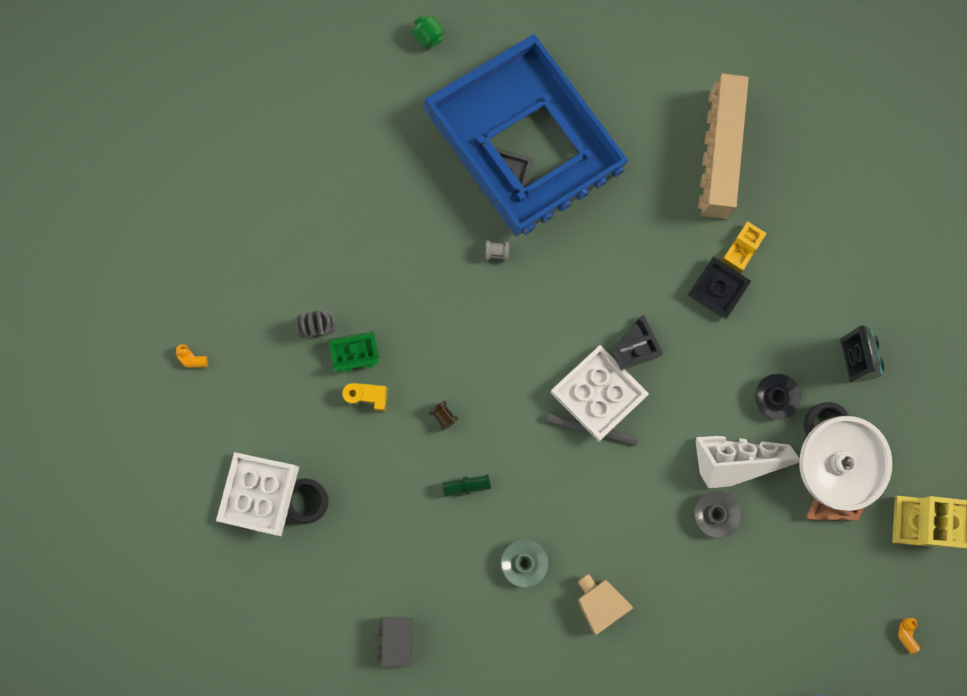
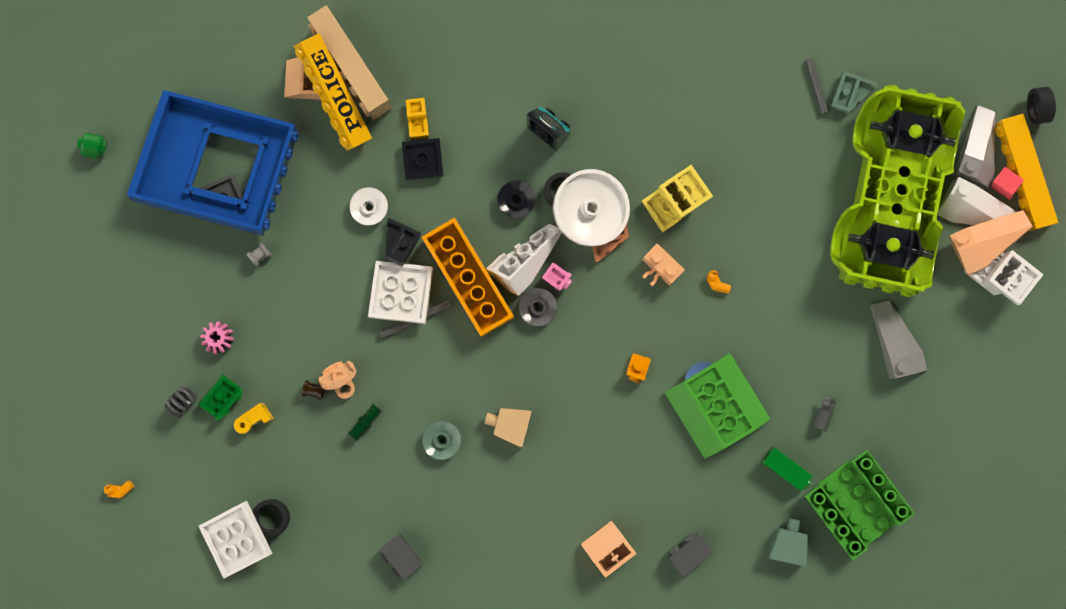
camera: 30 degrees left, 5 degrees up
none -> bright pink gear [200,321,234,354]
none -> light nougat slope [284,58,321,100]
none -> yellow brick [294,33,372,151]
none -> light nougat tile [318,361,357,399]
none -> white dish [350,187,388,225]
none -> light orange brick [422,217,514,338]
none -> bright pink bracket [542,263,572,291]
none -> light orange bracket [625,353,651,383]
none -> light nougat brick [642,244,685,287]

